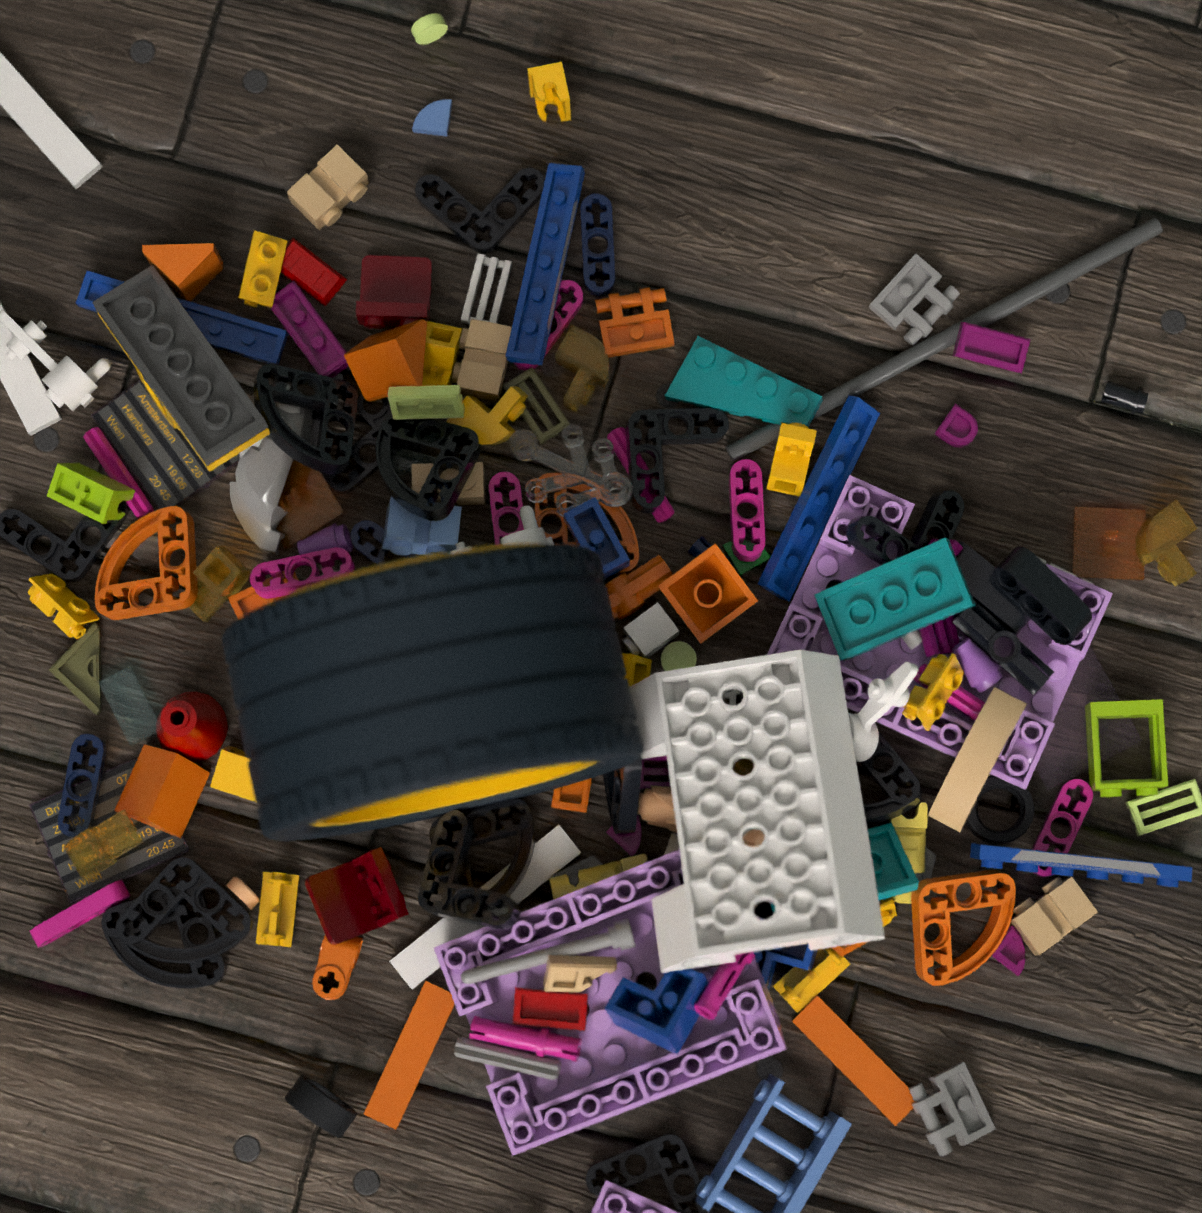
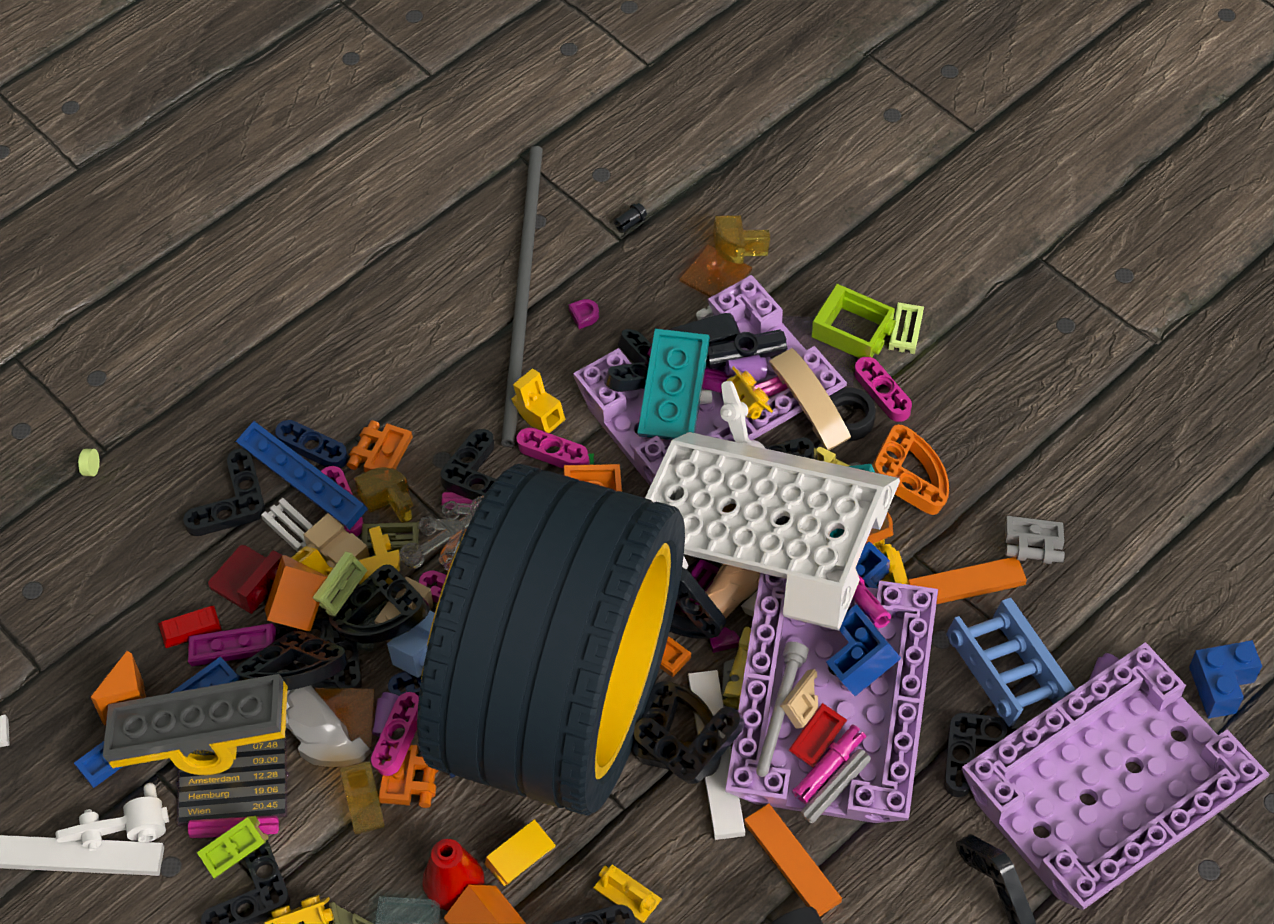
camera: 60 degrees left, 25 degrees down
orange beam [95,506,198,620] -> none
light nougat tile [225,877,260,911] -> none
yellow hinge [238,230,287,308] -> none
tan brick [287,144,369,230] -> none
dark red bracket [305,847,409,945] -> none
orange piece [312,935,363,1001] -> none
medium blue tile [412,99,452,137] -> none
yellow hinge [527,61,571,122] -> none
teal wing [665,336,823,427] -> none
blue plate [758,395,880,601] -> none
light grey plate [869,254,960,346] -> none
magenta tile [952,322,1031,373] -> none
blue plate [970,843,1193,887] -> none
black beam [992,546,1092,645] -> none
magenta tile [992,925,1025,976] -> none
tan brick [1011,876,1098,956] -> none

